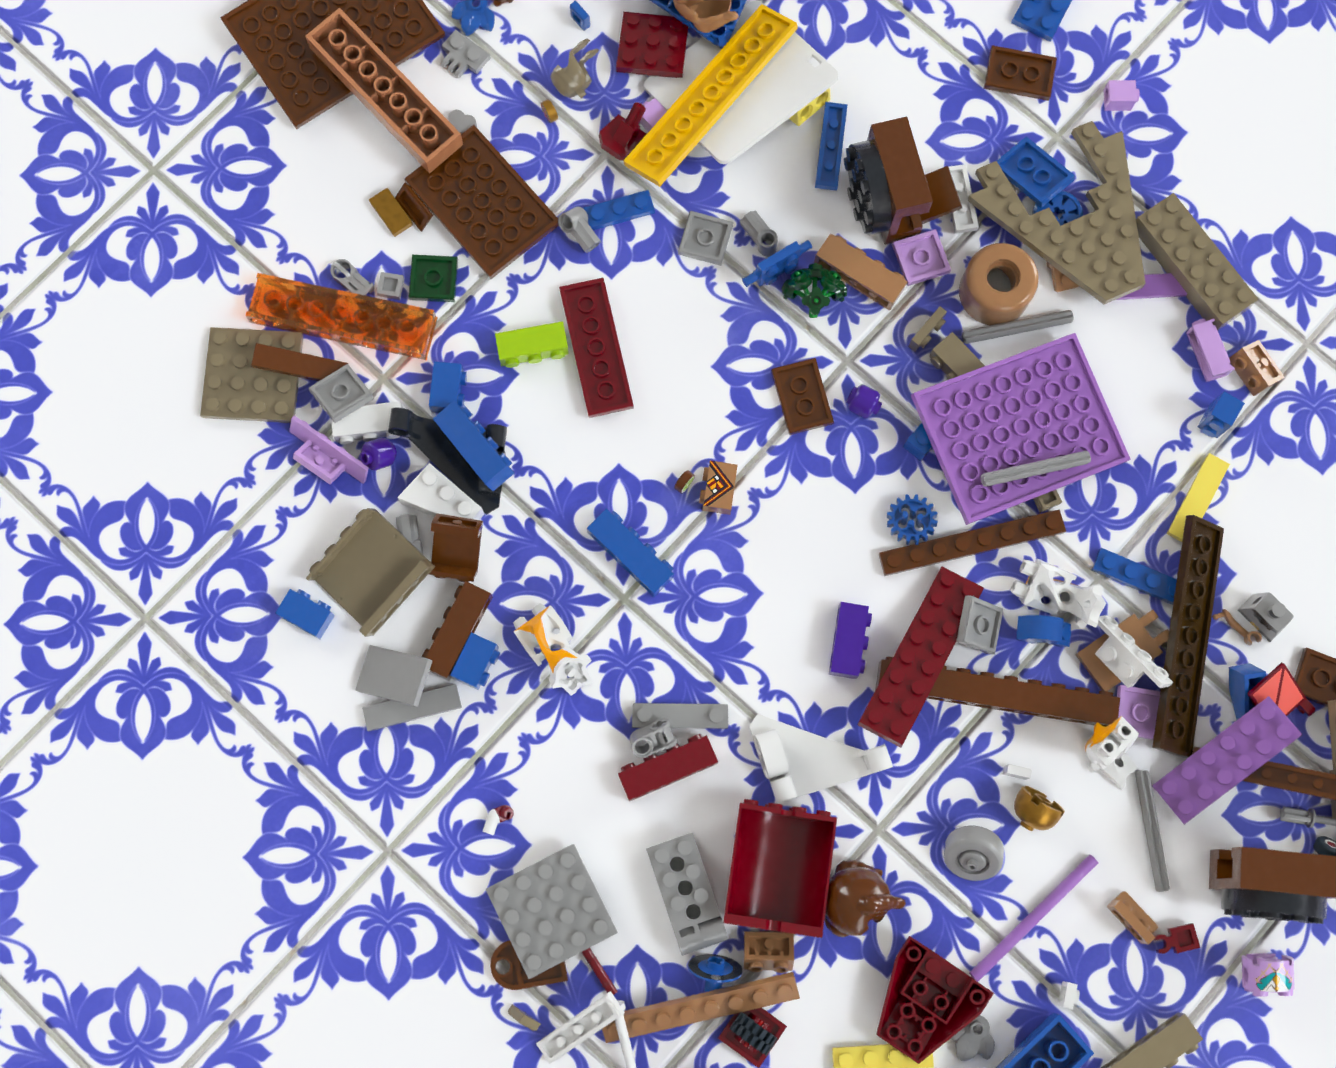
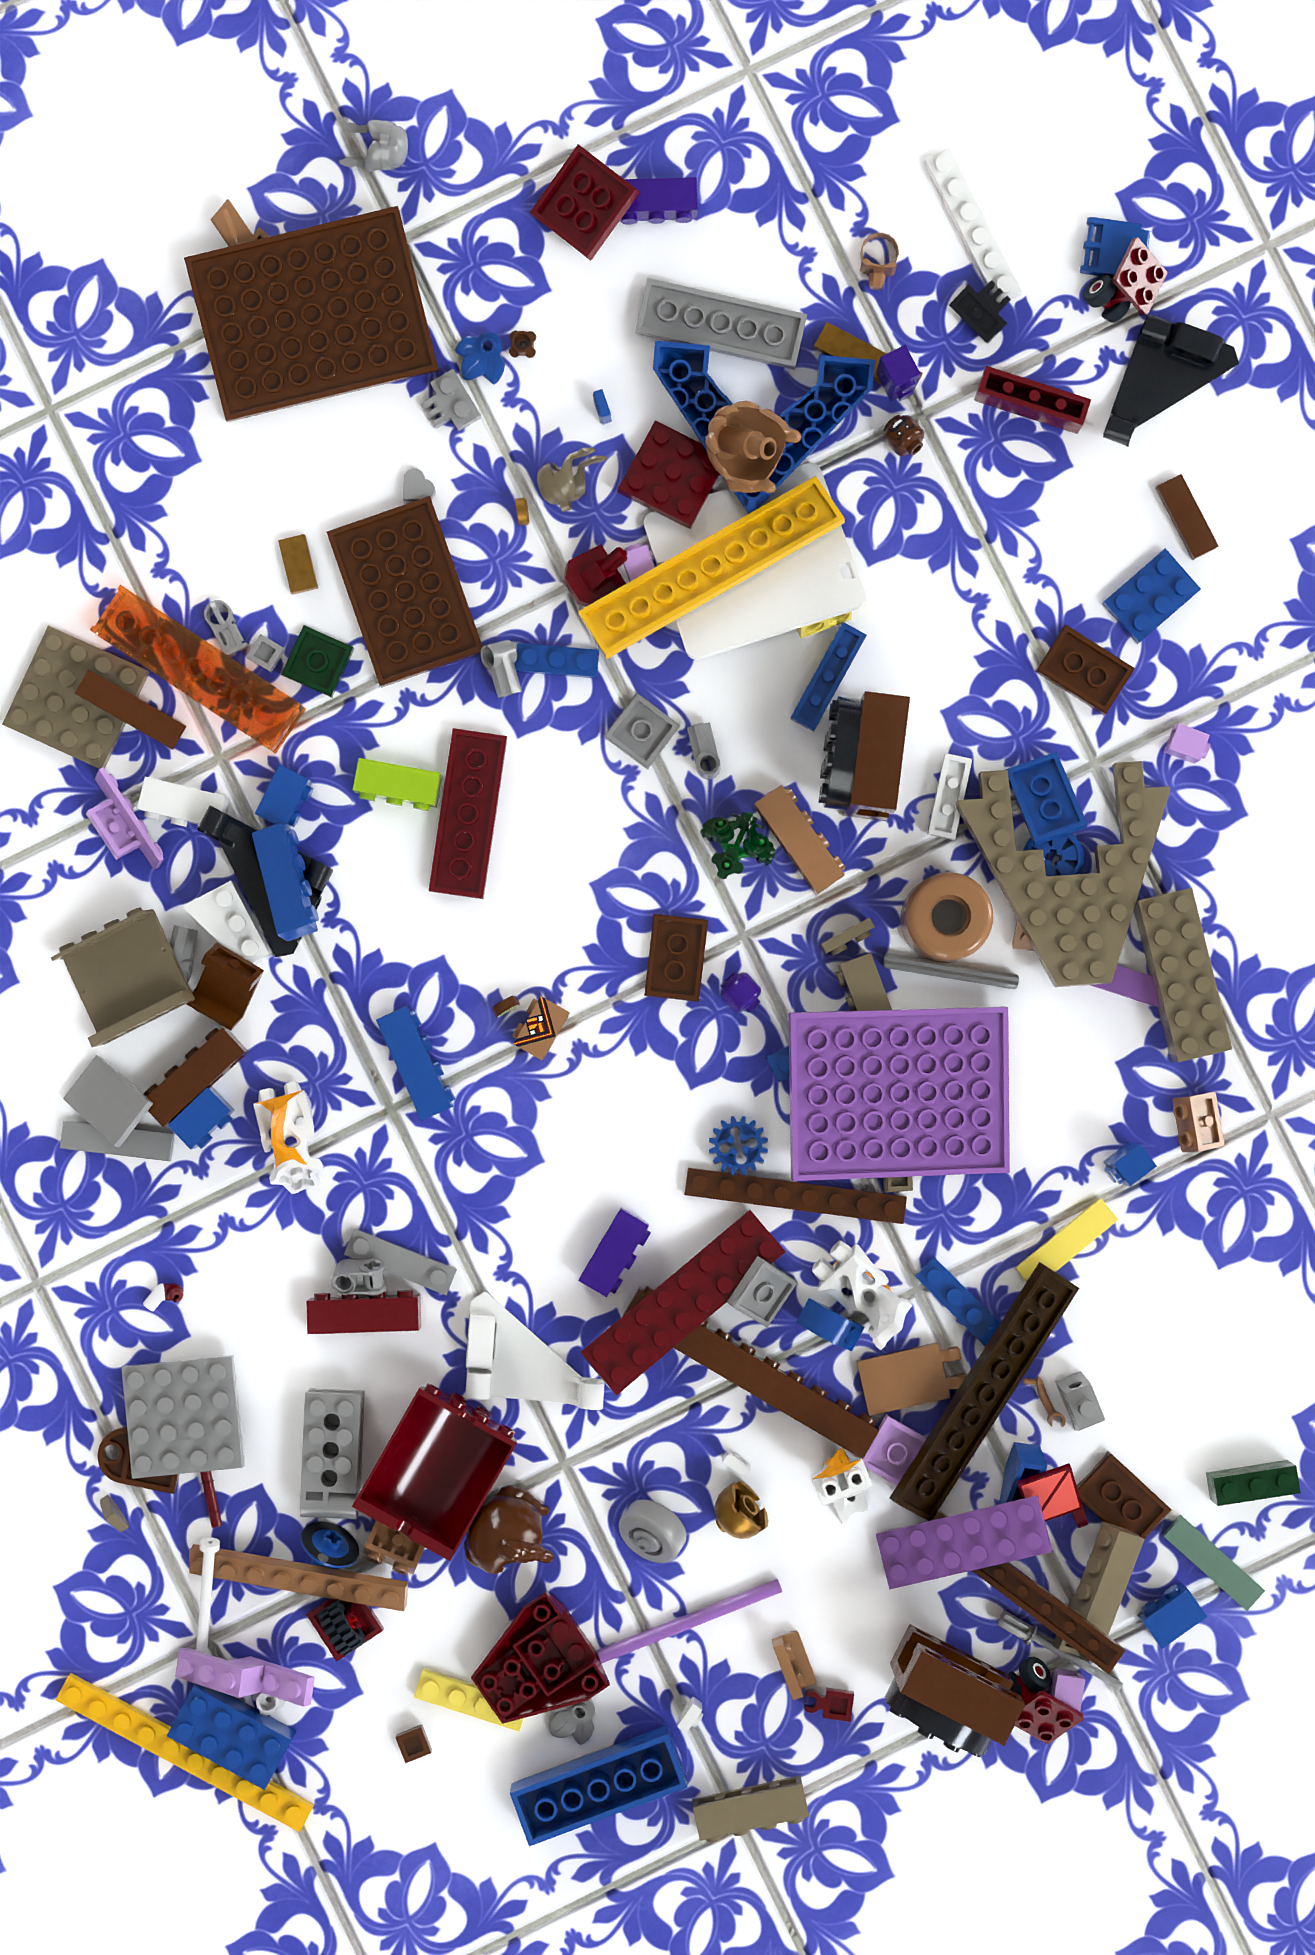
camera: 25 degrees right, 10 degrees up
blue brick [275,589,335,640] -> none
nougat brick [305,8,463,174] -> none
light grey tile [309,364,374,423] -> none
dark purple head [360,438,397,470] -> none
reddish brown tile [395,183,433,232] -> none
white tile [536,991,625,1064] -> none
blue plate [742,240,812,287] -> none
lavender plate [892,229,951,286] -> none
reddish brown tile [919,165,963,224] -> none
light grey axle [980,451,1091,487] -> none
white bracket [1095,615,1173,688] -> none
light grey axle [1135,770,1170,892] -> none
lavender window [1186,319,1235,383] -> none
lavender brick [1241,953,1295,997] -> none

